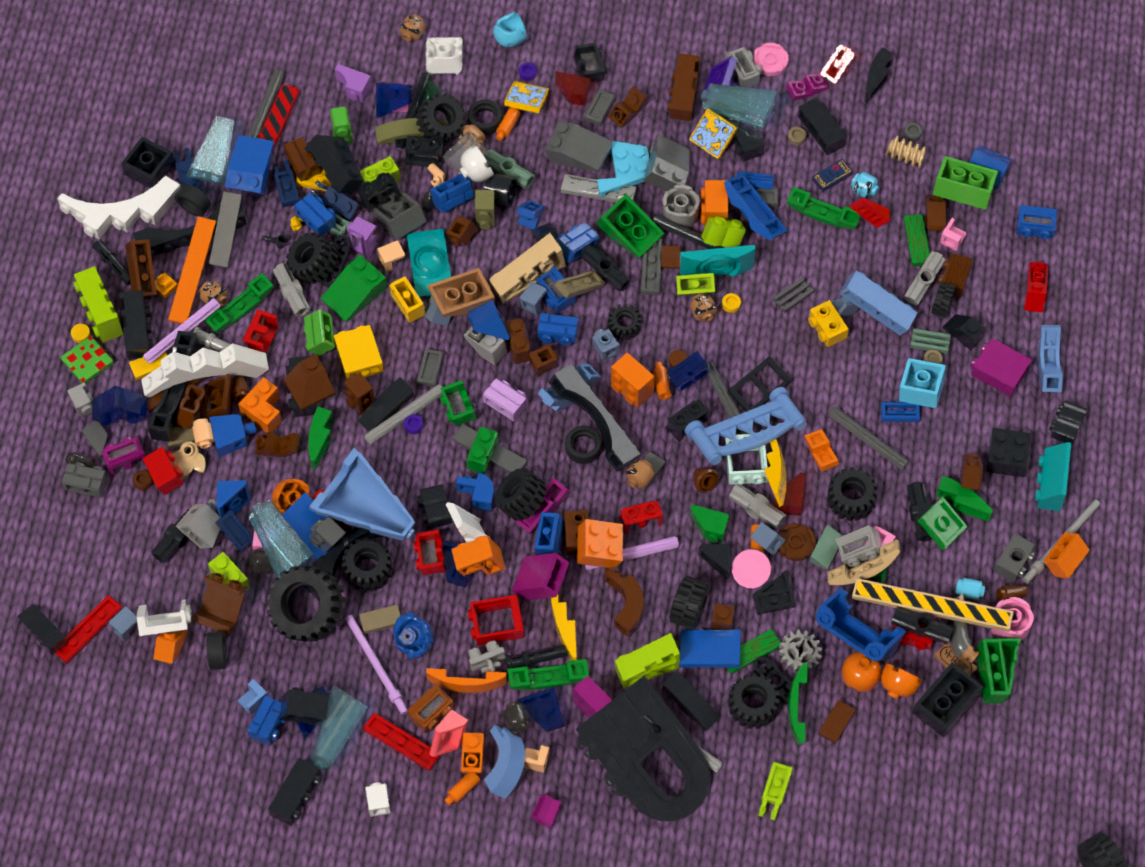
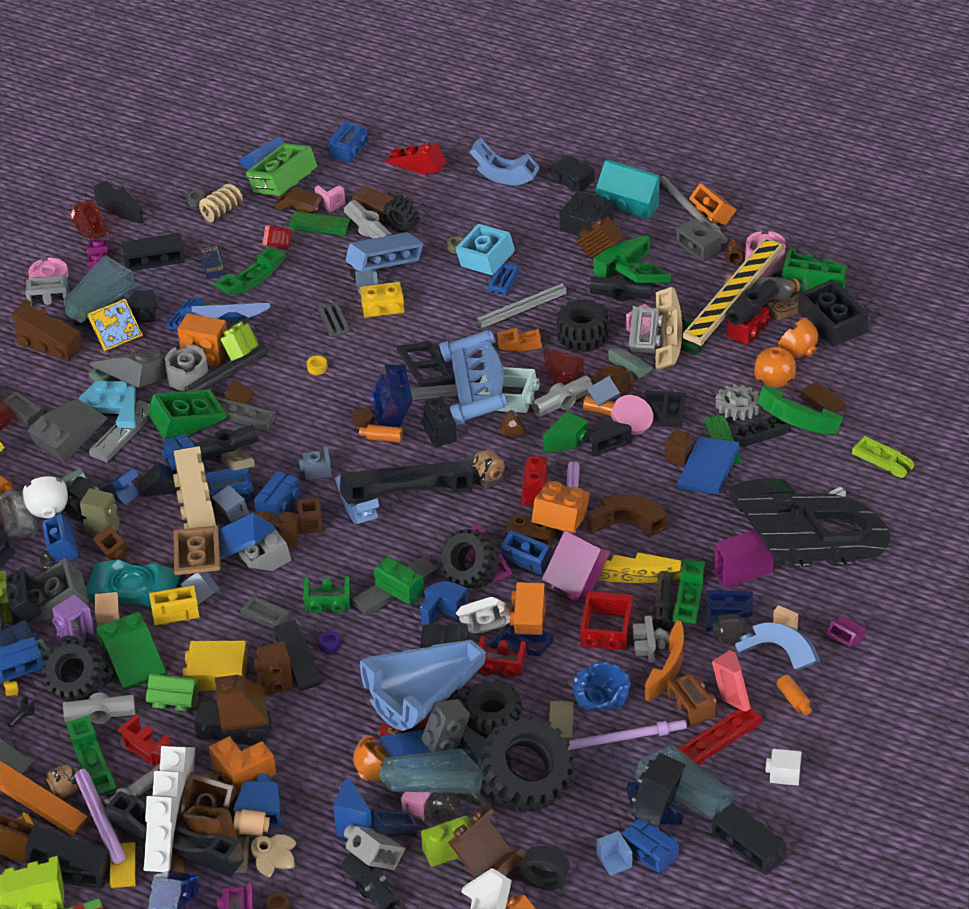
camera: 70 degrees left, 20 degrees down
red brick [143,447,184,495] -> none
reddish brown slope [255,432,299,457] -> none
green slope [309,406,333,470] -> none
light grey axle [364,384,443,444] -> none
light nougat arm [428,163,445,187] -> none
orange slope [461,733,484,773] -> none
lavender brick [483,378,527,422] -> none
black tyre [565,426,602,464] -> none
reddish brown slope [608,86,649,128] -> none
black tyre [608,304,642,340] -> none
orange brick [611,353,654,408] -> none
lime wedge [615,633,680,689] -> none
black tyre [669,575,710,630] -> none
lime brick [676,273,715,296] -> none
teal slope [679,245,755,277] -> none
medium nougat head [690,293,717,322] -> none
dark purple tile [702,56,740,100] -> none
black tyre [728,673,780,729] -> none
yellow slope [764,439,787,507] -> none
dark tan tile [788,127,806,145] -> none
blue windscreen [816,588,906,661] -> none
medium azure head [851,172,880,199] -> none
sand green tile [910,328,951,354] -> none
black slope [942,314,986,351] -> none
medium azure brick [955,578,985,601] -> none
magenta brick [971,338,1032,397] -> none

